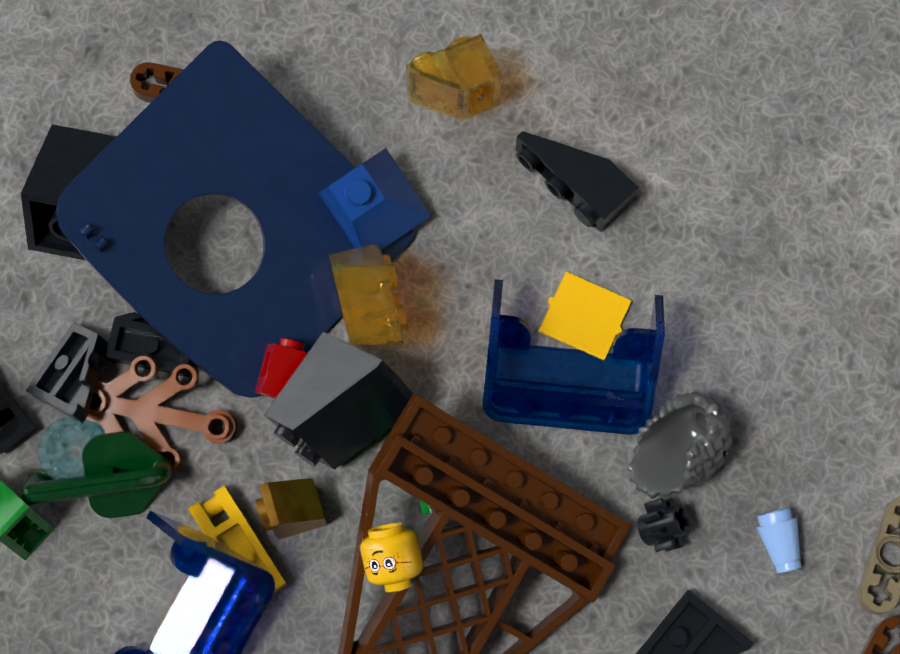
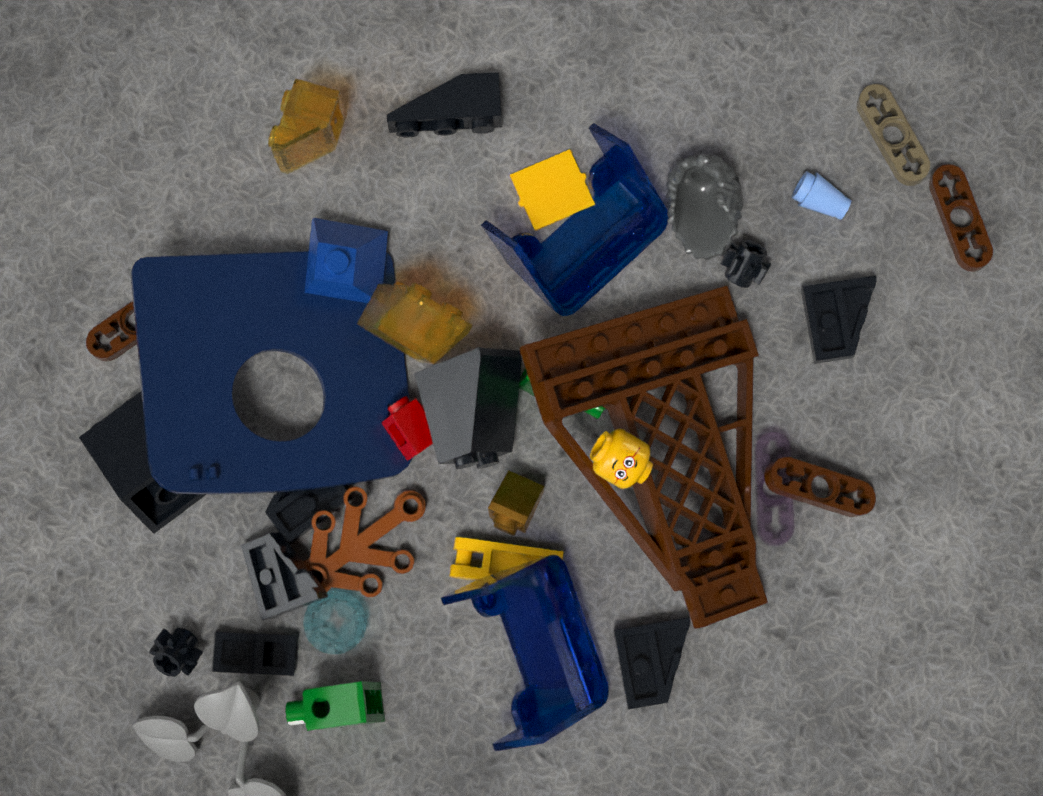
camera: 45 degrees left, 5 degrees up
dark green piece [21,431,172,518] -> none

